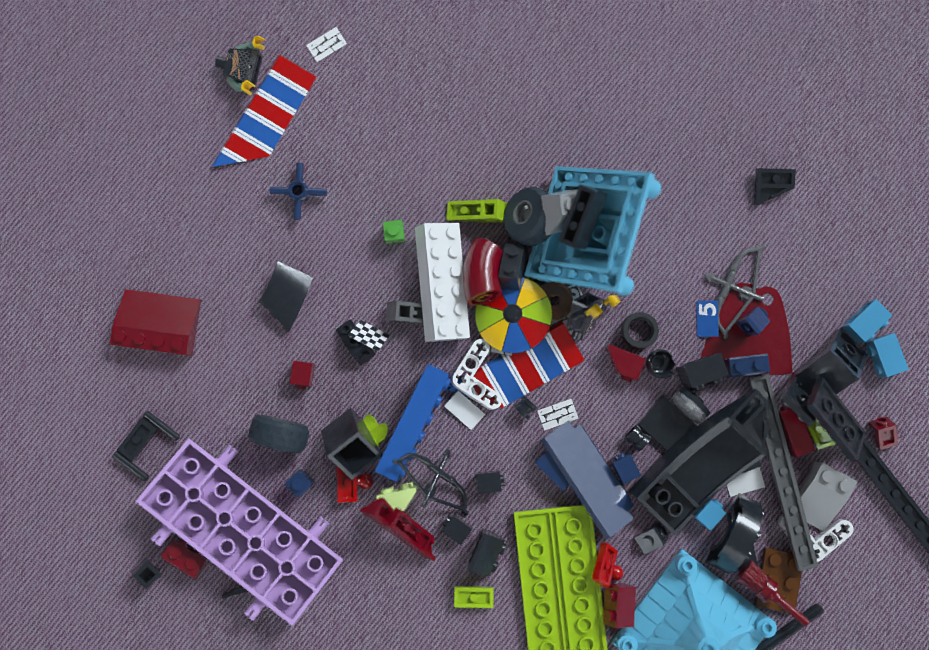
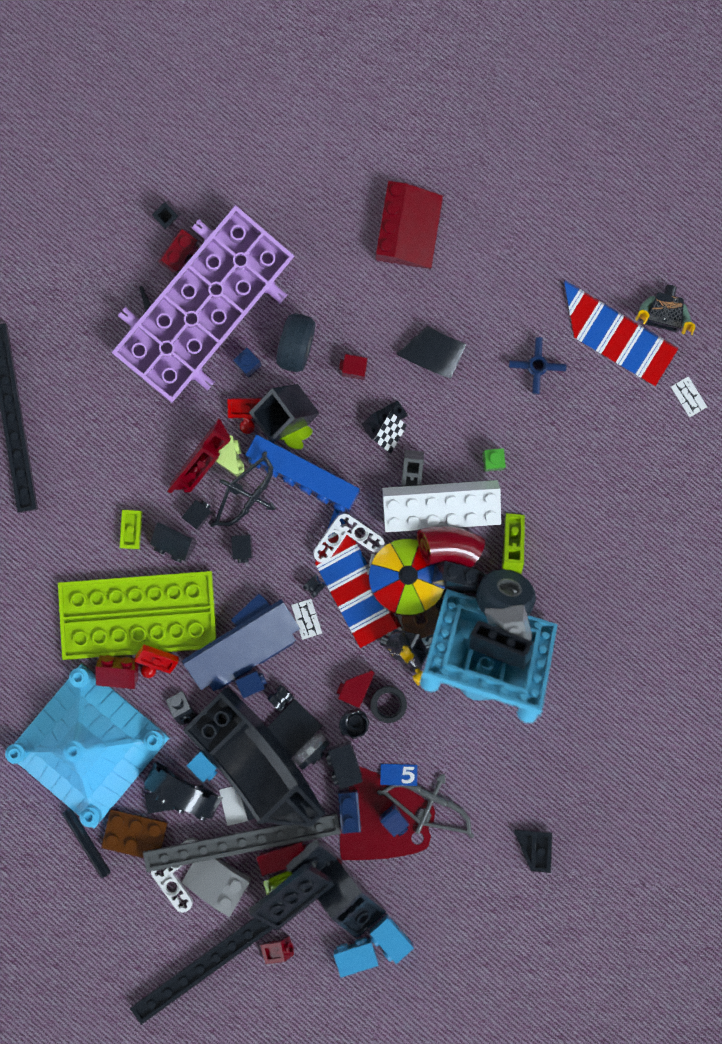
camera: 90 degrees right, 0 degrees up
black plate [112,411,180,481] -> none
white sticker [445,391,485,430] -> none
dark red piece [735,560,810,626] -> none

